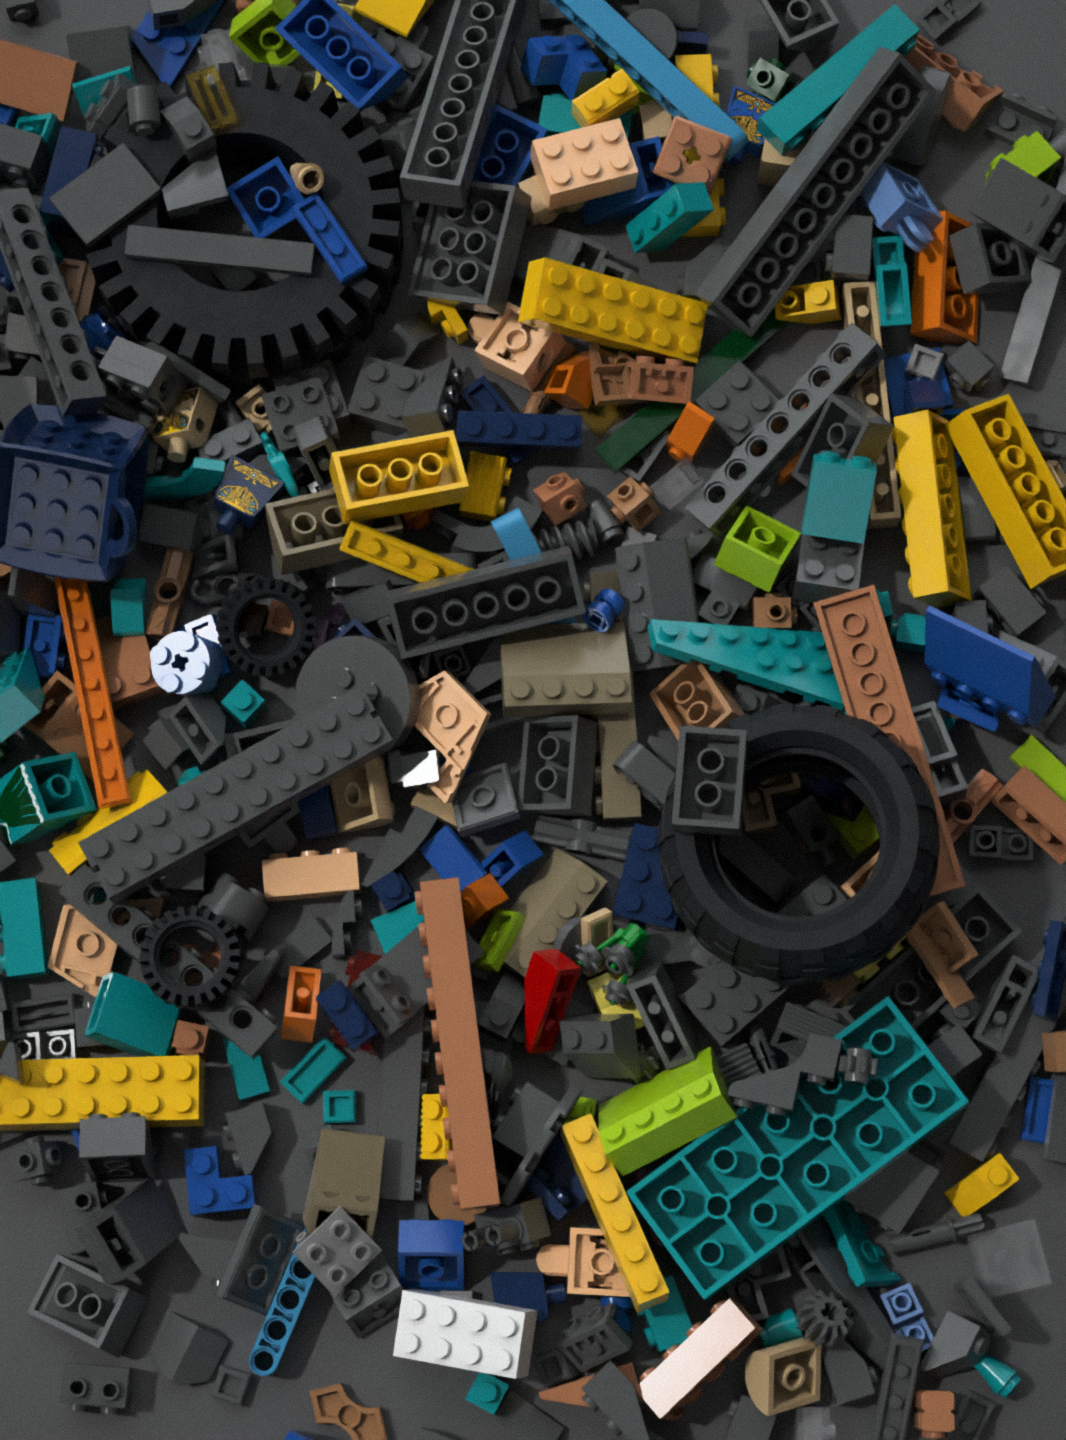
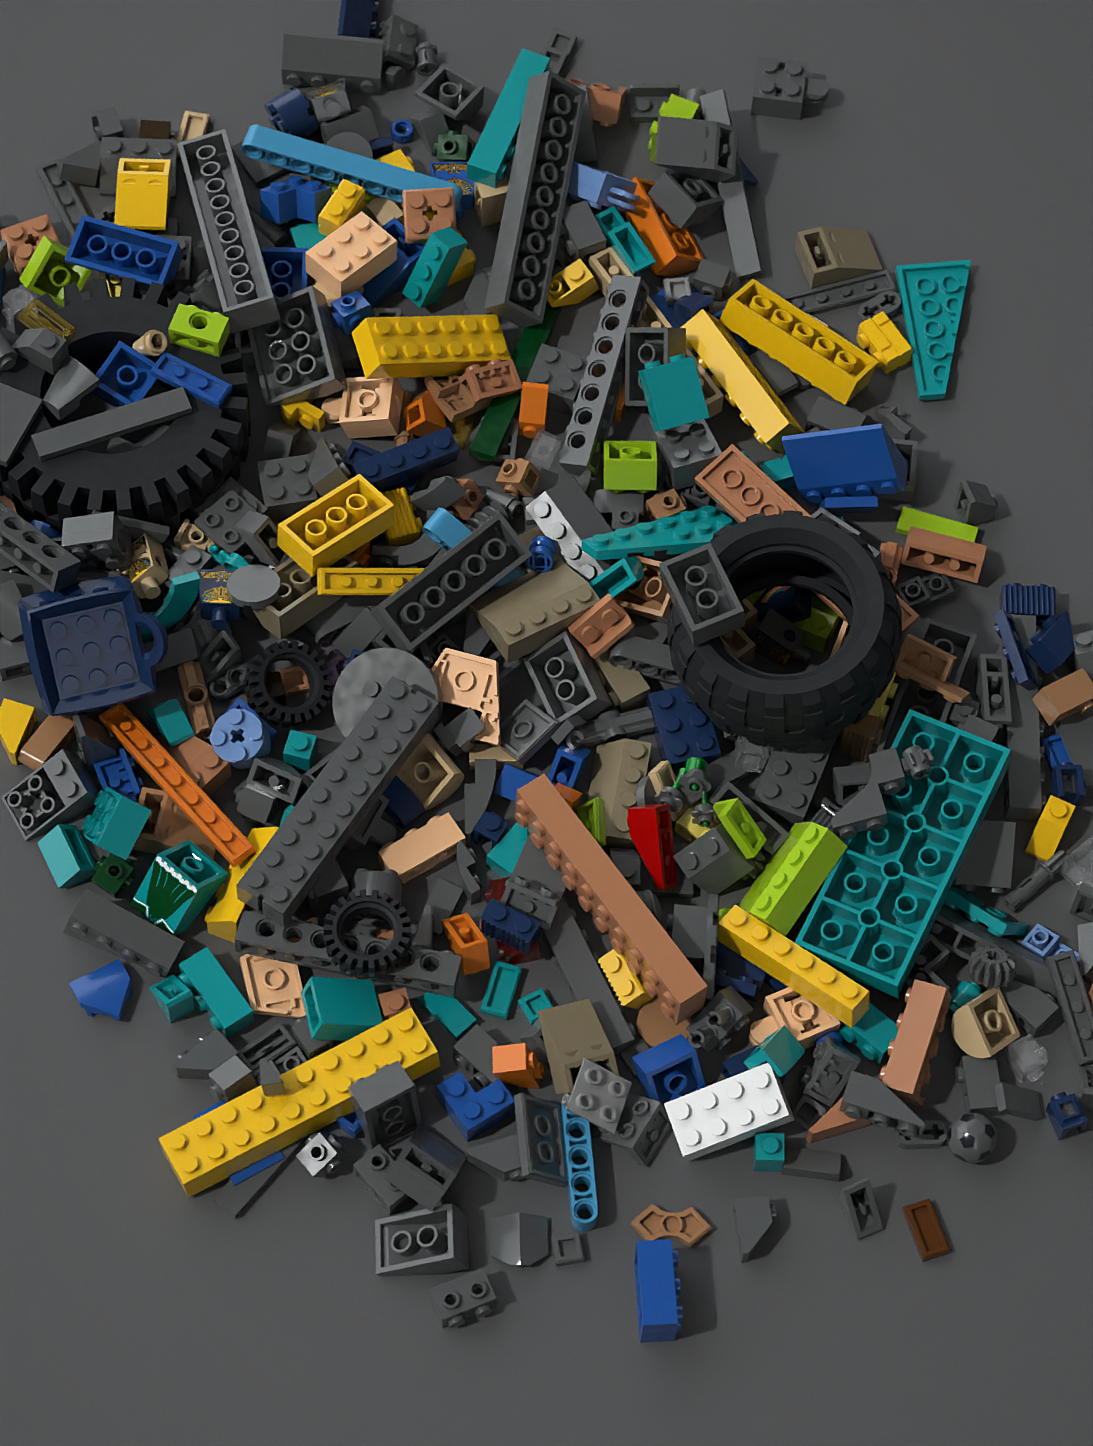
camera: 30 degrees left, 15 degrees down
none -> lime brick [168,303,230,357]
none -> tile [227,565,281,609]
none -> blue brick [330,290,372,336]
none -> blue axle [391,119,413,144]
none -> dark grey slope [409,476,466,513]
none -> orange slope [492,1043,544,1089]
none -> dark grey tile [551,714,588,750]
none -> nougat bracket [567,593,635,659]
none -> teal brick [589,557,644,600]
none -> lime panel [713,798,767,859]
none -> teal panel [744,1025,805,1077]
none -> dark blue window [1051,762,1085,806]

